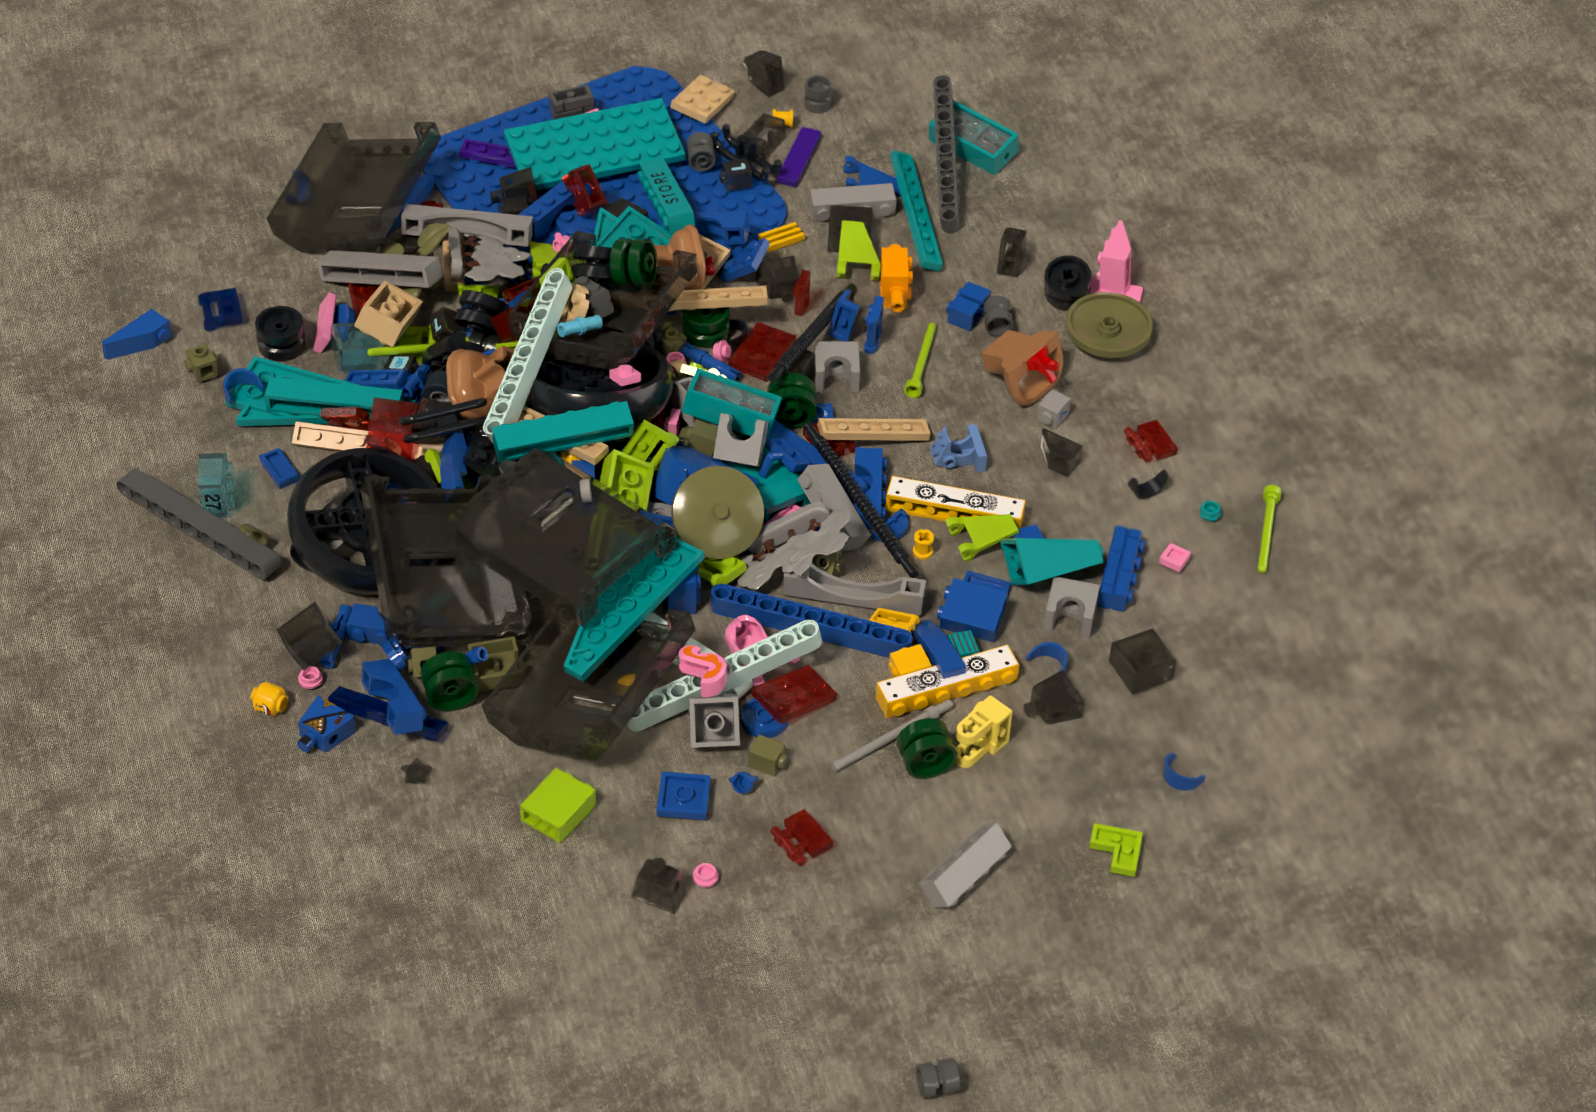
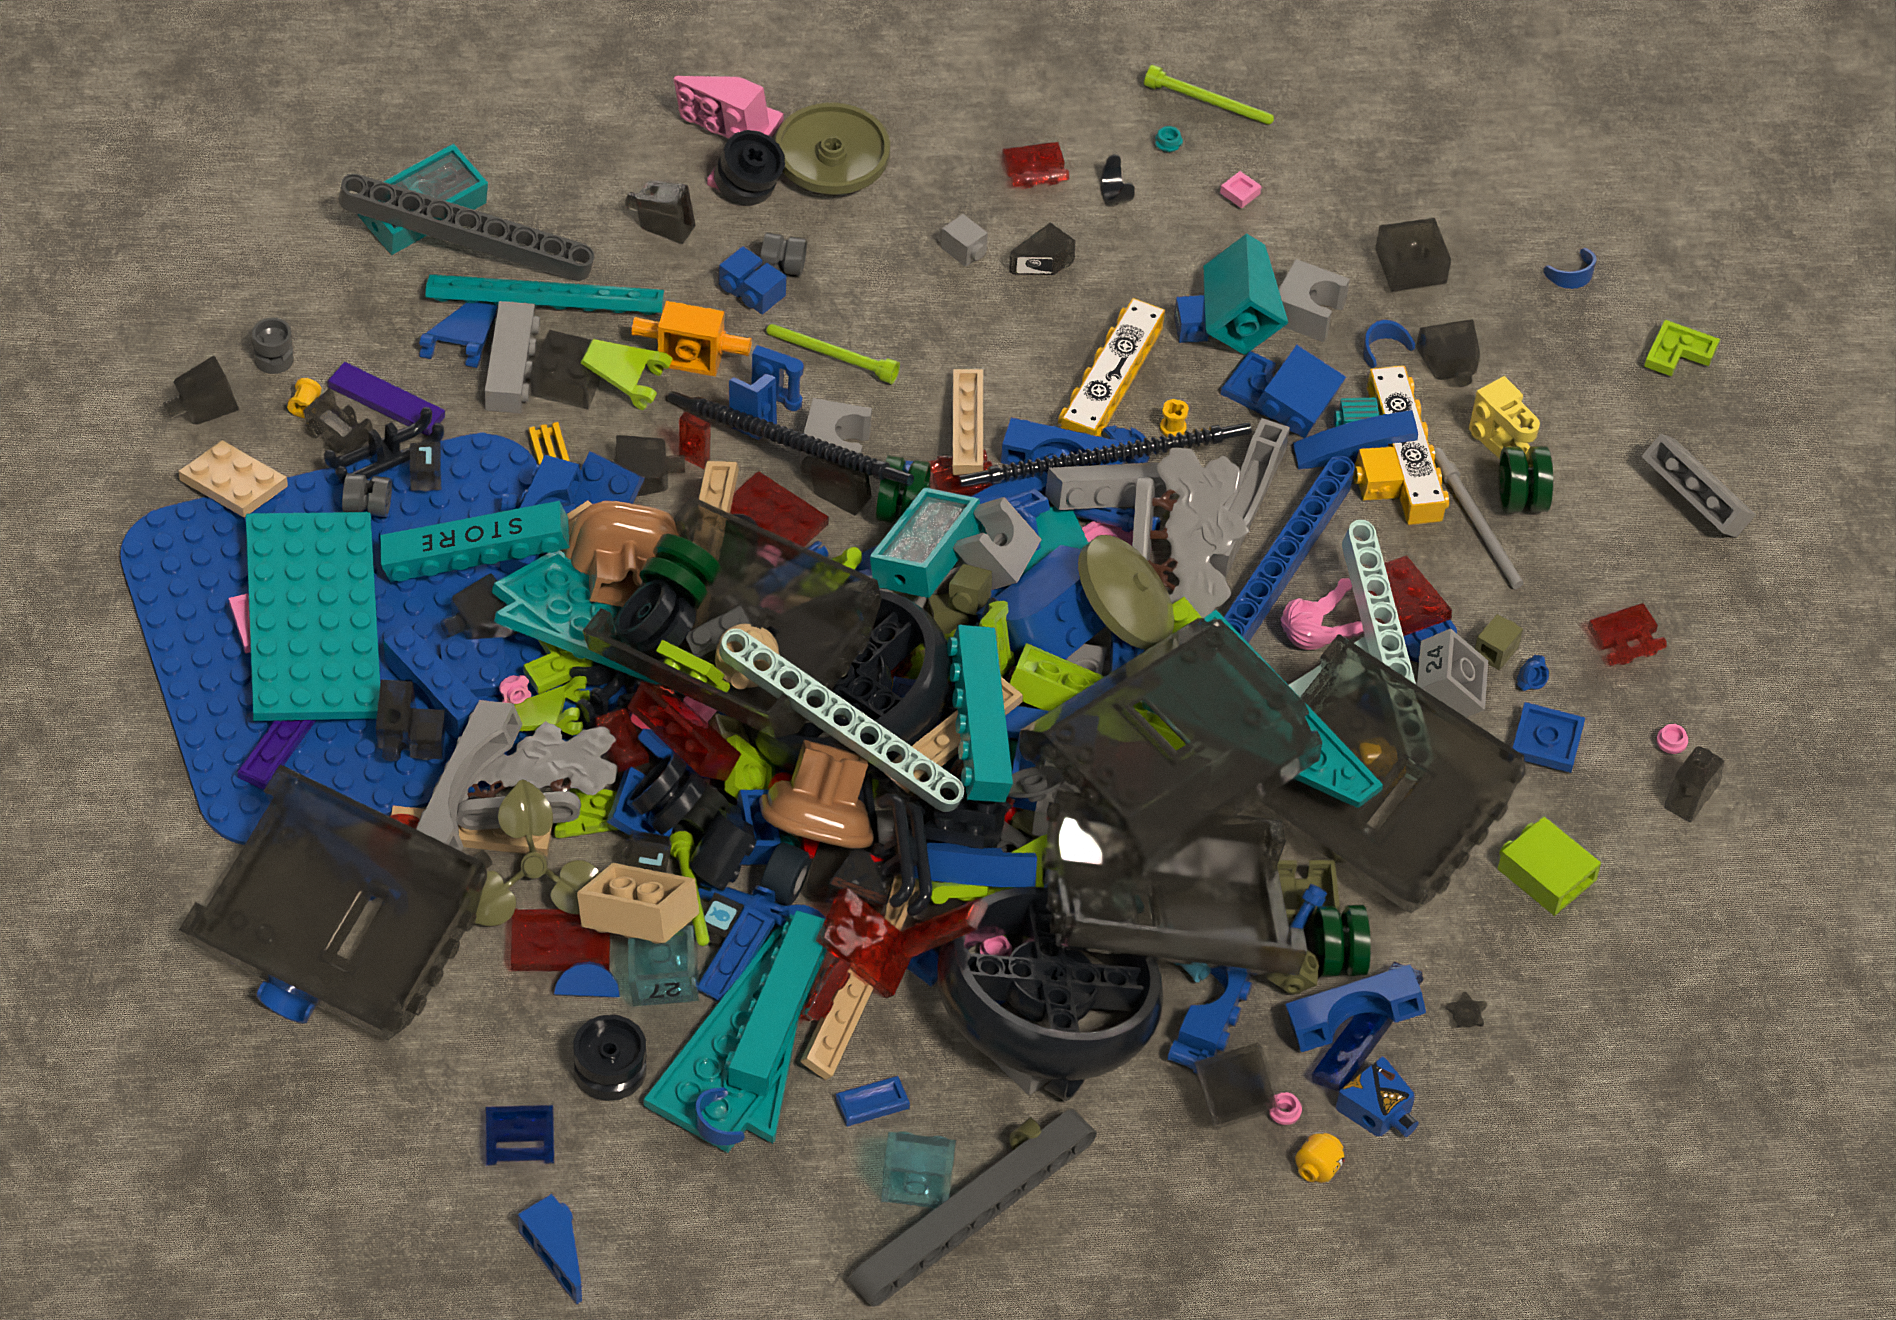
camera: 80 degrees left, 5 degrees up
olive brick [184,344,218,383] -> none
bright pink tile [313,292,336,353] -> none
light grey brick [317,250,443,288] -> none
blue plate [381,640,409,671] -> none
dark grey brick [548,84,594,120] -> none
medium azure pin [557,315,602,337] -> none
clear red brick [562,164,607,216] -> none
light grey tile [580,479,592,503] -> none
bright pink plate [609,365,641,386] -> none
bright pink animal [678,645,728,697] -> none
yellow tile [869,608,920,633] -> none
medium blue tile [930,424,987,472] -> none
lime flag [945,514,1020,562] -> none
medium nougat piece [981,330,1064,406] -> none
blue brick [1097,526,1145,612] -> none

